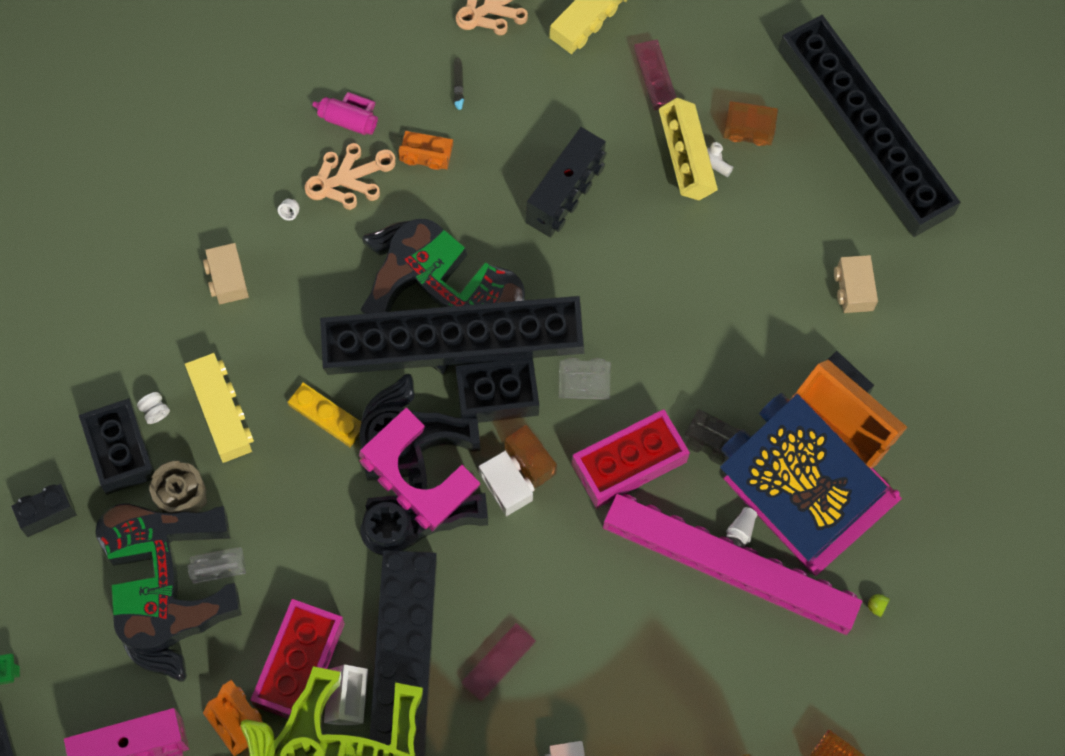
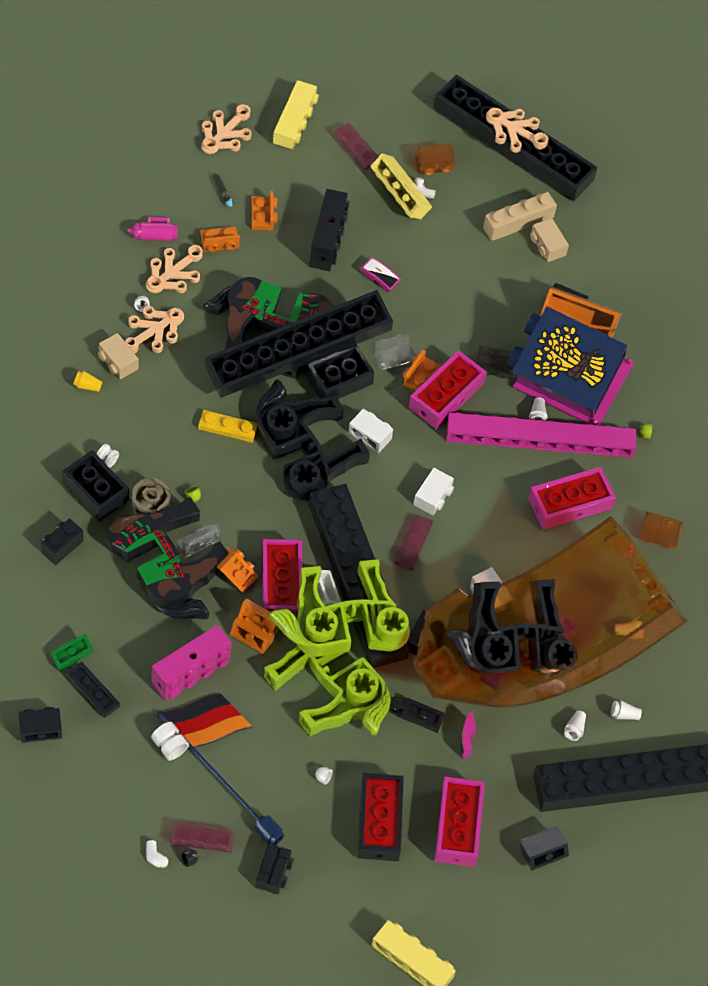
camera: 25 degrees left, 10 degrees down
light yellow brick [185,353,254,463] -> none
dark pink arch [359,407,481,532] -> none
clear orange brick [505,425,557,489] -> none
none -> yellow cone [73,371,103,392]
none -> light nougat plant [125,306,184,354]
none -> lime hinge [184,486,201,502]
none -> orange bracket [217,546,259,593]
none -> orange bracket [251,191,278,230]
none -> slope [360,257,401,293]
none -> orange bracket [403,350,441,391]
none -> white brick [413,468,454,515]
none -> tan brick [483,192,557,241]
none -> light nougat plant [486,108,548,152]
none -> brick [528,467,616,530]

